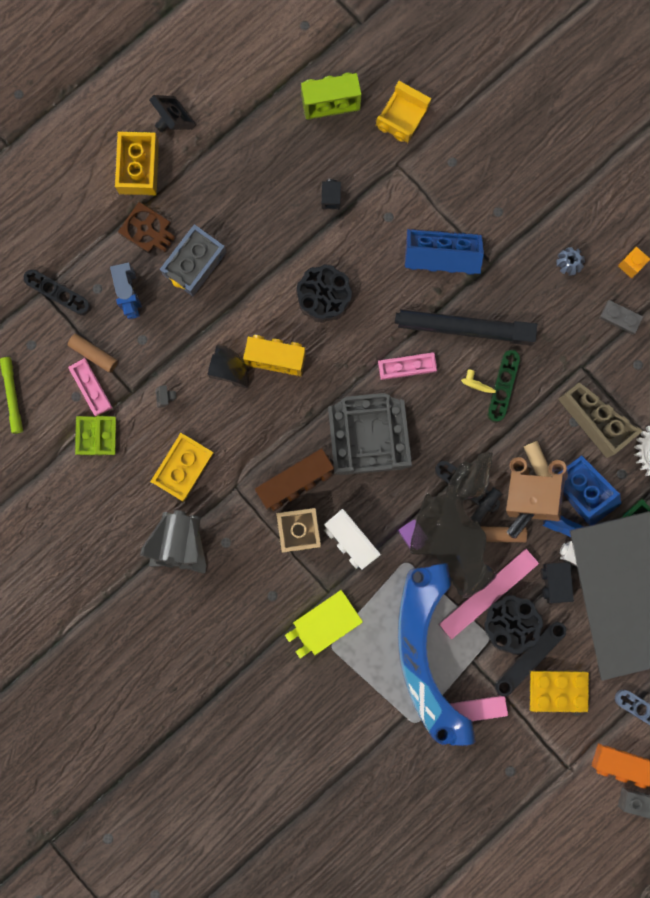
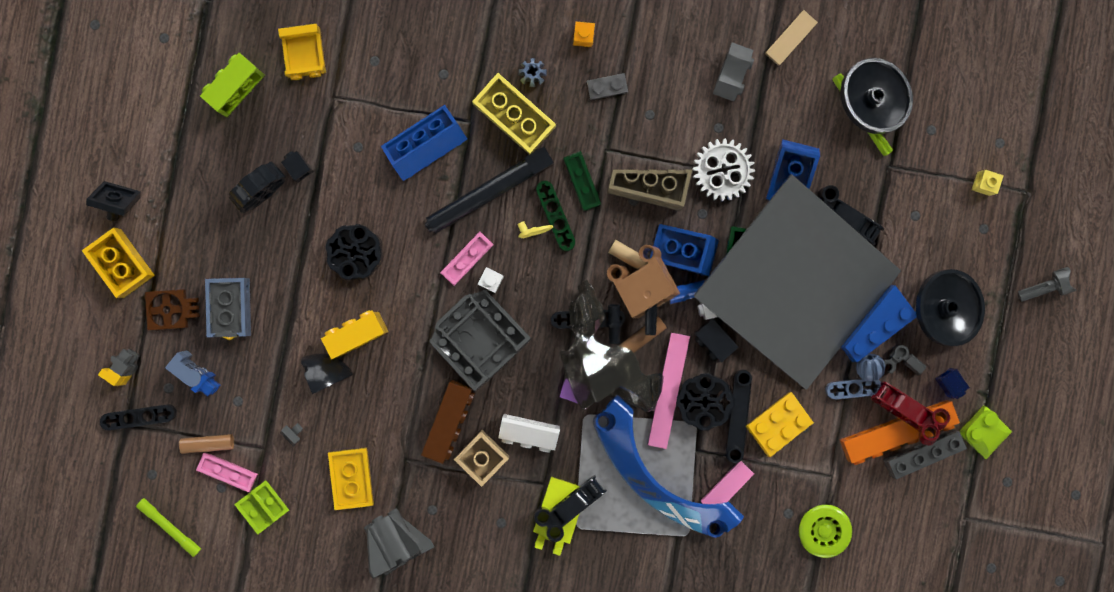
camera: 40 degrees left, 5 degrees up
none -> dark grey hips [98,349,140,386]
none -> black connector [229,161,286,213]
none -> light yellow brick [472,73,556,155]
none -> white brick [478,267,504,293]
none -> black piece [534,475,607,542]
none -> dark green tile [563,151,601,212]
none -> lime wheel [799,505,852,558]

